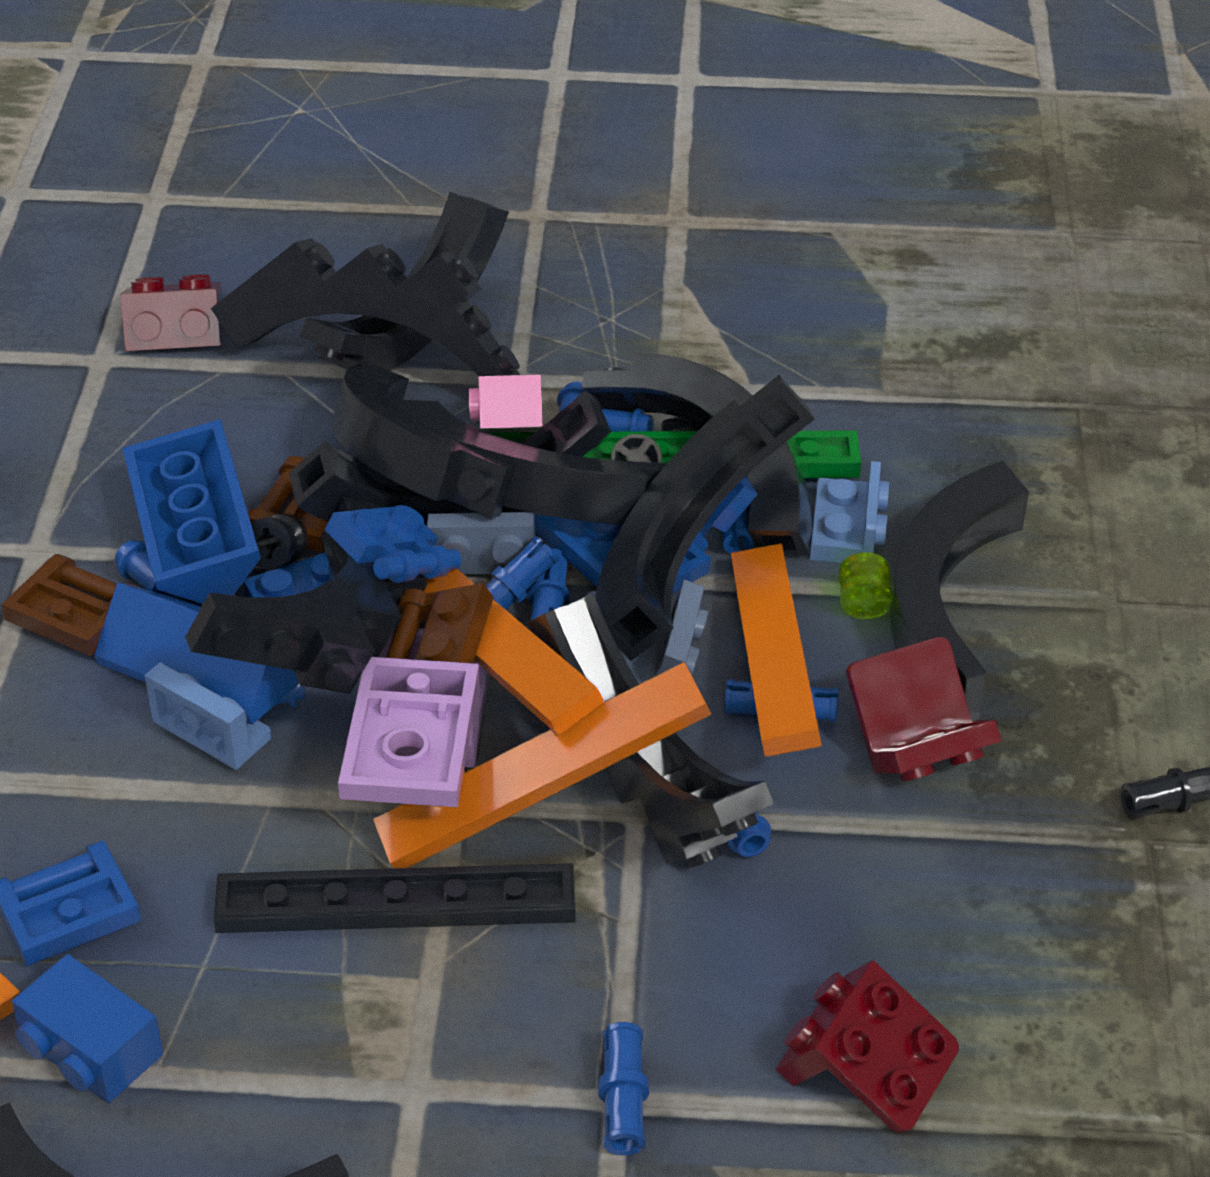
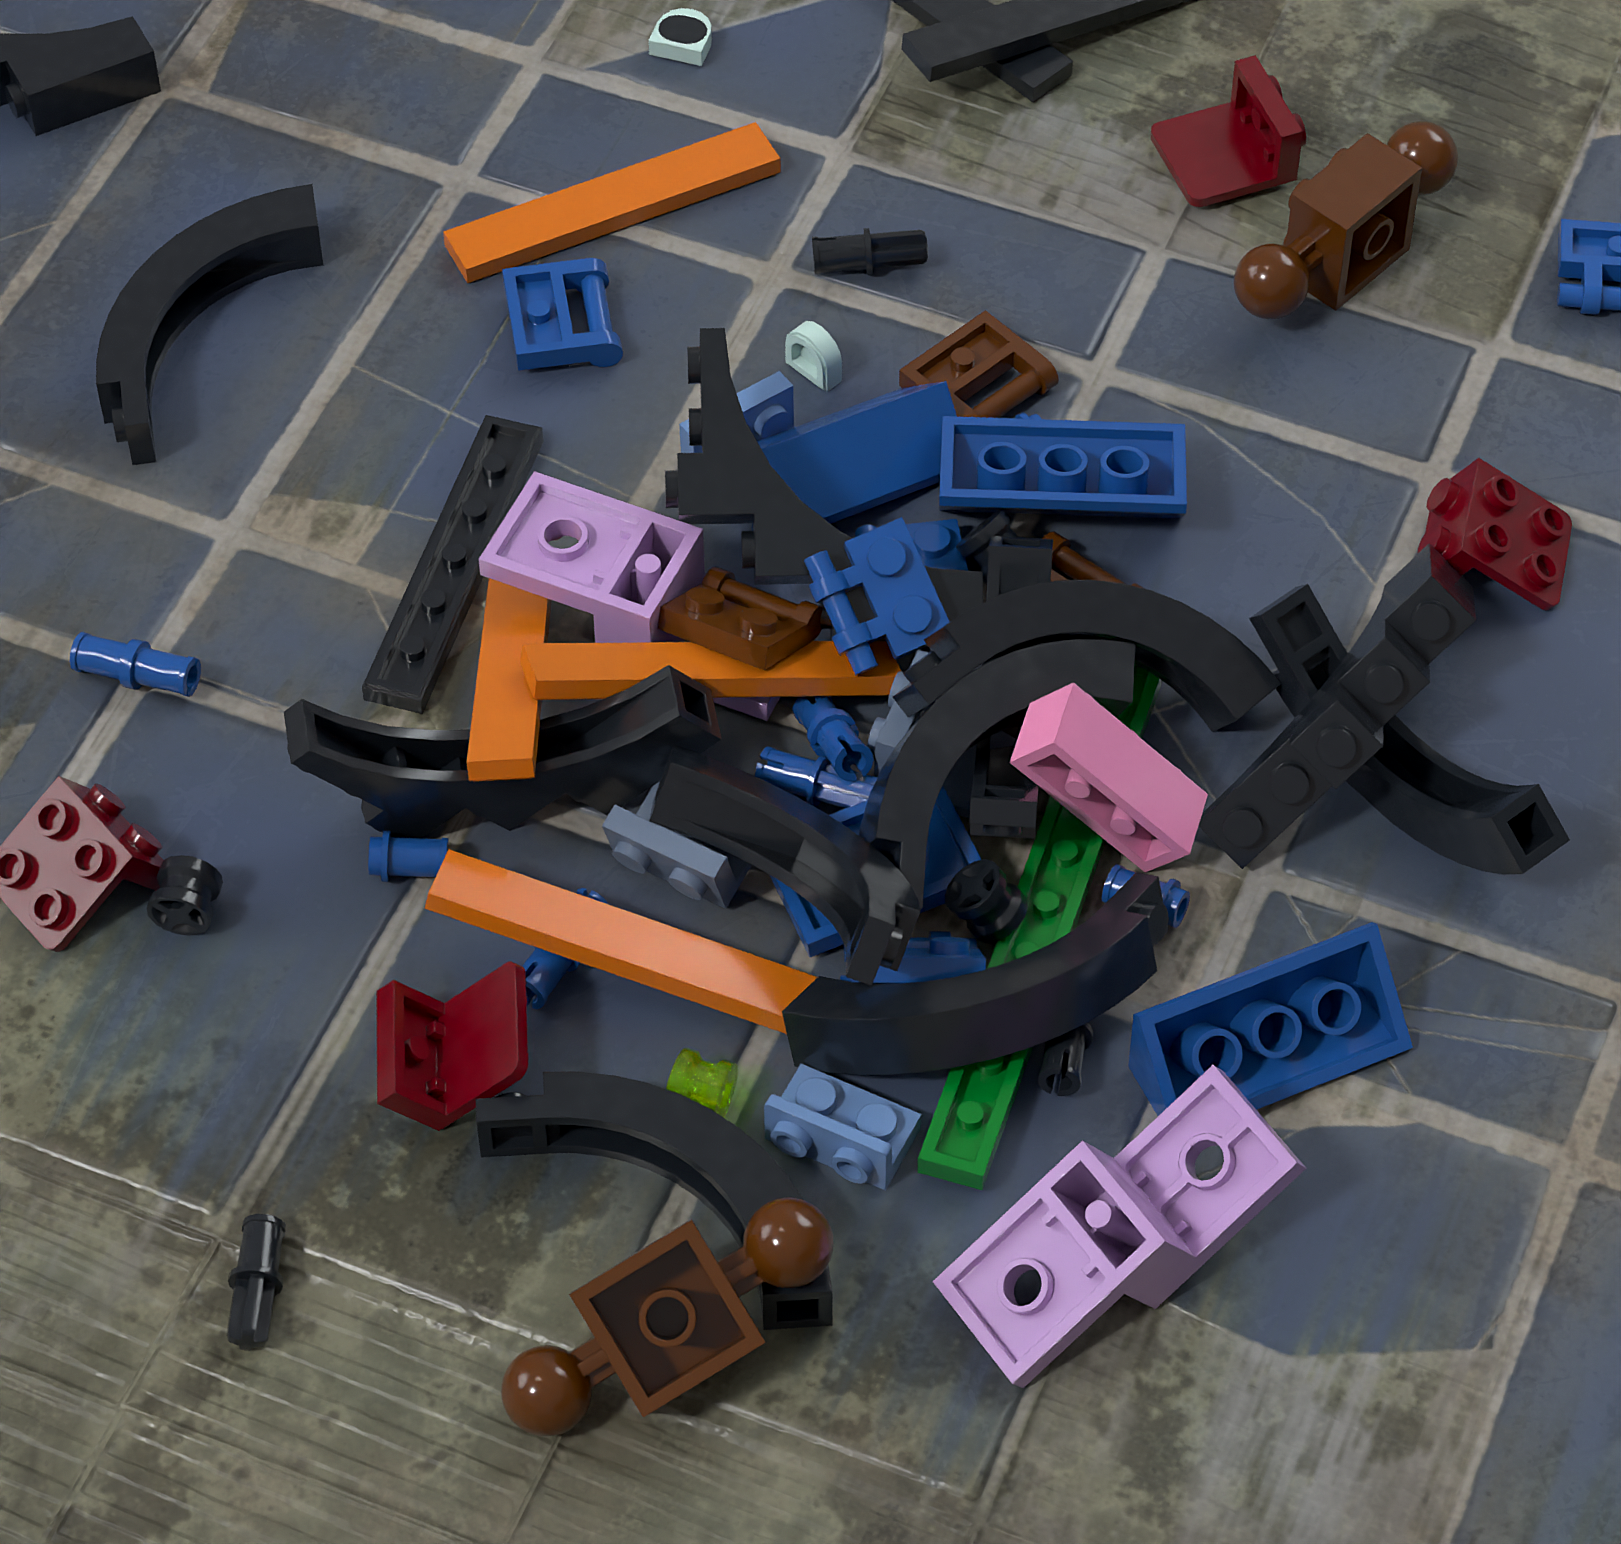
camera: 110 degrees right, 10 degrees up
blue brick [11,954,163,1104] -> none
none -> black wheel [146,855,223,936]
none -> reddish brown brick [501,1197,834,1437]
none -> light aqua tile [785,321,842,392]
none -> lavender bracket [933,1065,1306,1388]
none -> blue slope [1128,922,1413,1116]

